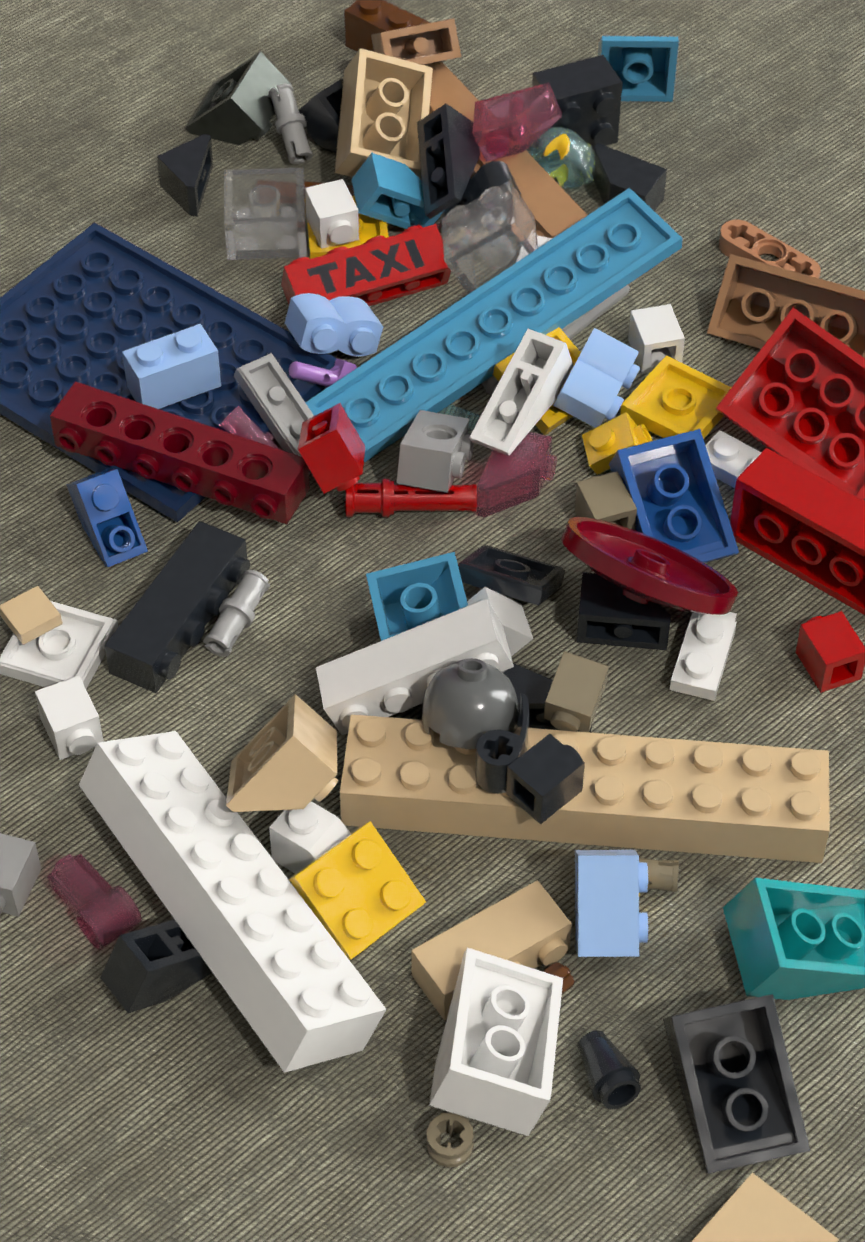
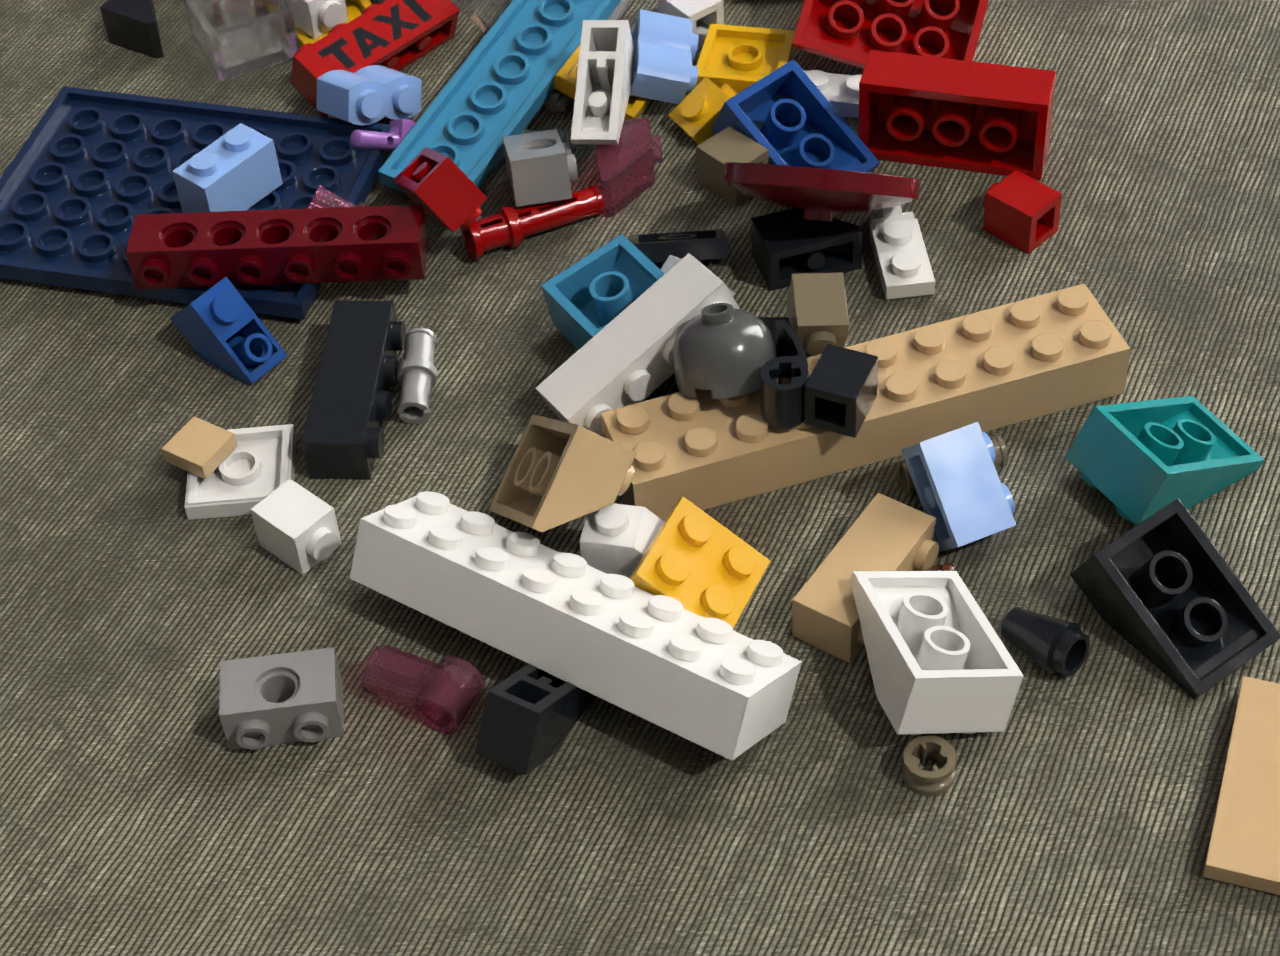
camera: 20 degrees left, 5 degrees down
light grey tile [234,353,314,474] -> none

